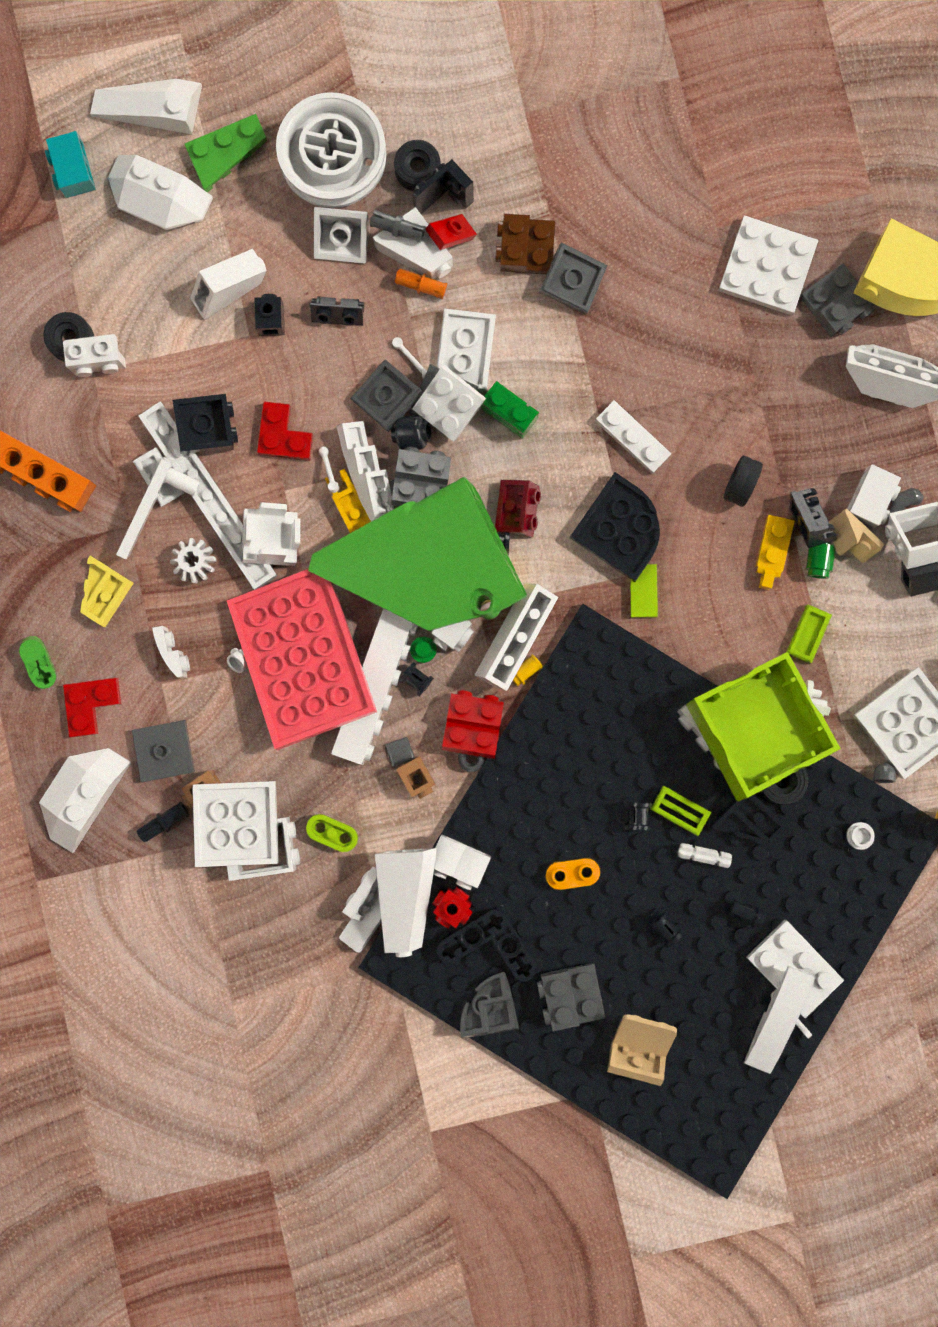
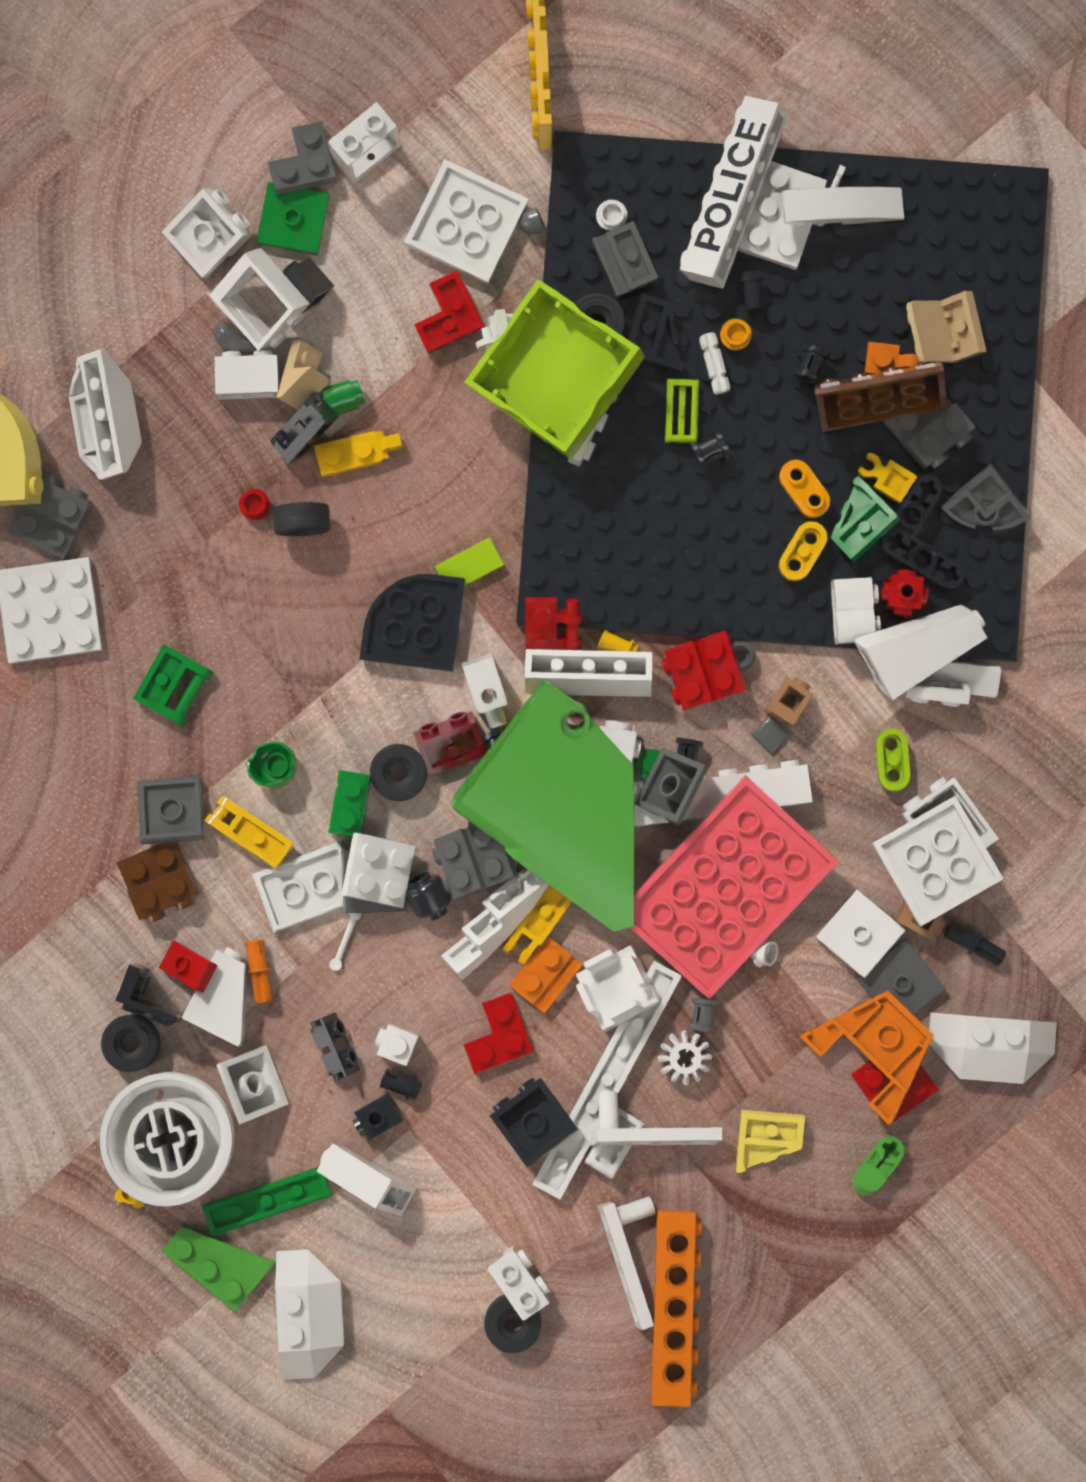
camera: 120 degrees left, 0 degrees up
teal brick [45,131,96,198] -> none
white wedge [90,79,202,135] -> none
white slope [152,626,190,679] -> none
white hinge [319,447,339,493] -> none
dark grey plate [350,359,423,432] -> none
dark grey pin [370,209,426,243] -> none
white plate [595,401,671,474] -> none
lime tile [786,604,832,664] -> none
none -> green plate [133,644,214,727]
none -> green tile [201,1166,333,1237]
none -> yellow plate [204,796,294,870]
none -> red plate [239,489,270,520]
none -> green hair [246,741,297,789]
none -> black tyre [370,744,427,801]
none -> white brick [374,1024,419,1066]
none -> black pin [380,1068,422,1101]
none -> red plate [414,270,484,354]
none -> white torso [461,653,508,729]
none -> orange plate [509,936,583,1014]
none -> red plate [525,597,582,656]
none -> dark grey plate [592,221,658,298]
none -> white piece [597,1196,655,1330]
none -> dark grey slope [634,747,709,826]
none -> white brick [680,96,788,289]
none -> dark grey bush [688,997,720,1033]
none -> light orange plate [720,319,752,351]
none -> yellow plate [779,522,827,581]
none -> orange wing [801,990,935,1125]
none -> reddish brown slope [814,362,947,432]
none -> white plate [816,890,906,979]
none -> wing [831,475,900,563]
none -> yellow plate [857,453,917,504]
none -> orange plate [864,342,920,375]

